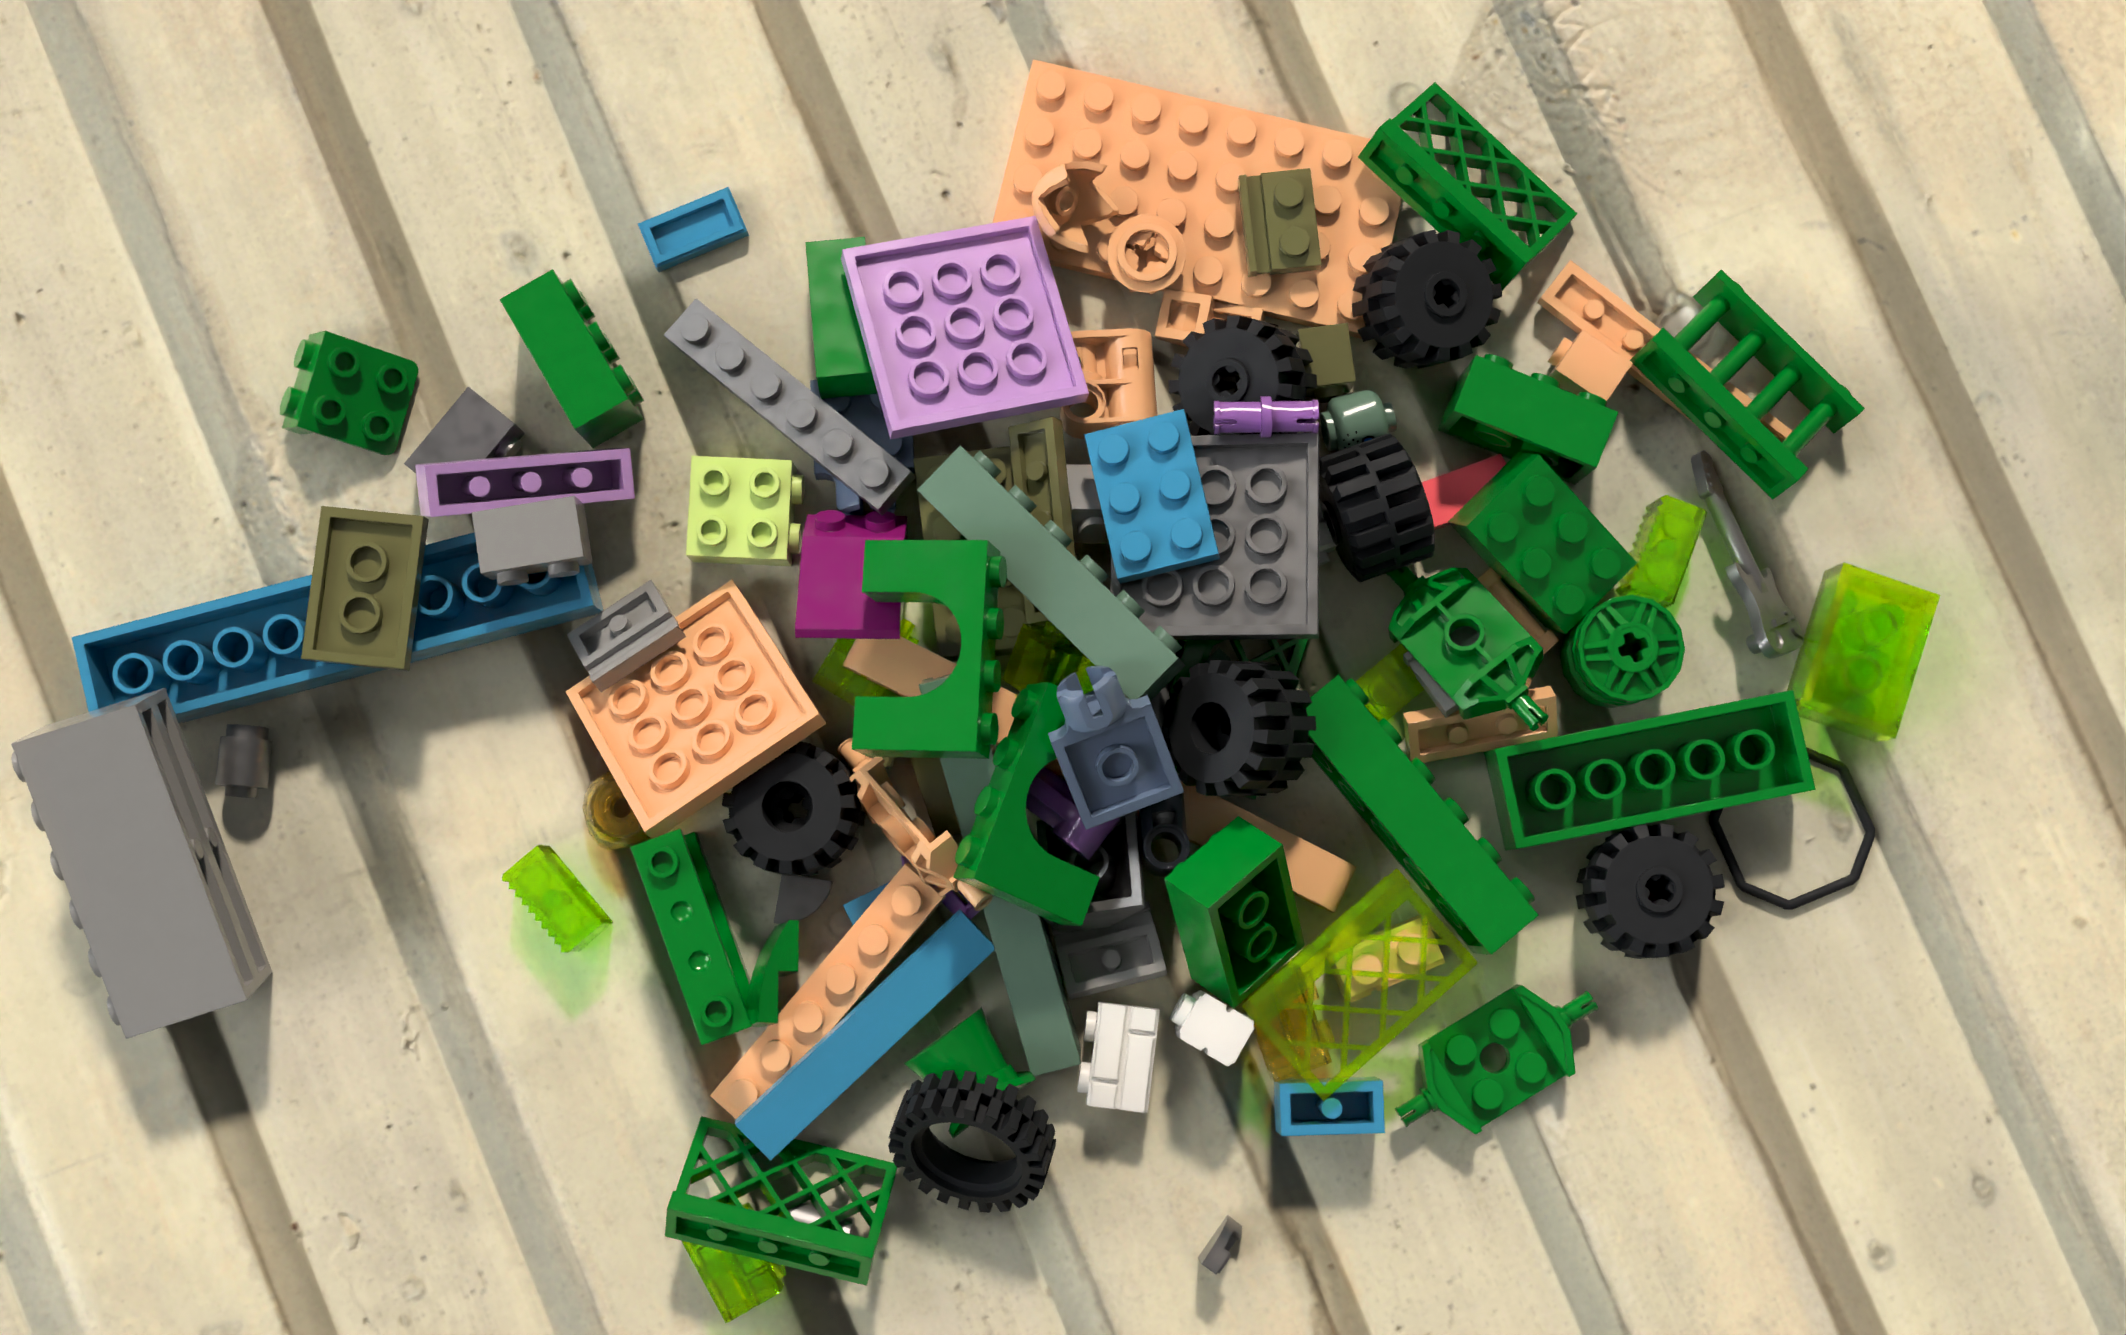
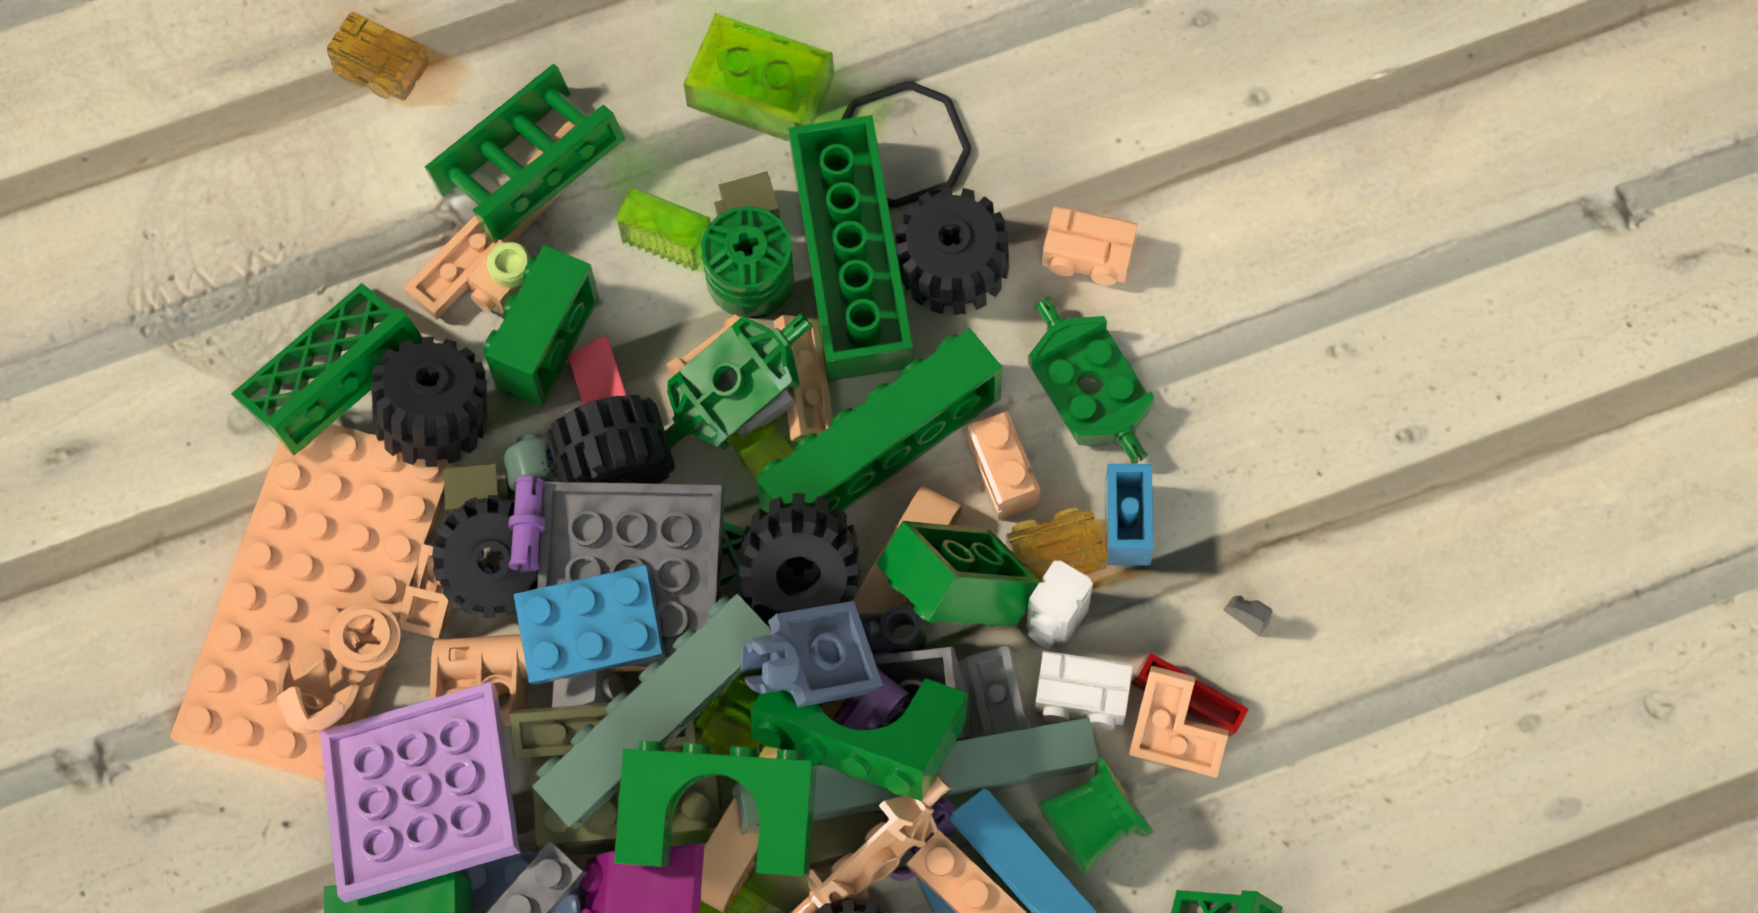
camera: 80 degrees left, 15 degrees down
black tyre [888,1070,1056,1213] -> none
olive plate [1237,168,1322,277] -> none
clear neon green fence [1239,868,1478,1101] -> none
green brick [1448,452,1637,634] -> none
flat silver piece [1691,450,1804,658] -> none
none -> clear yellow brick [327,11,429,101]
none -> yellowish green tile [487,242,530,288]
none -> olive brick [714,171,780,219]
none -> light nougat brick [1042,206,1138,285]
none -> light nougat plate [1129,666,1229,778]
none -> red piece [1130,653,1249,736]

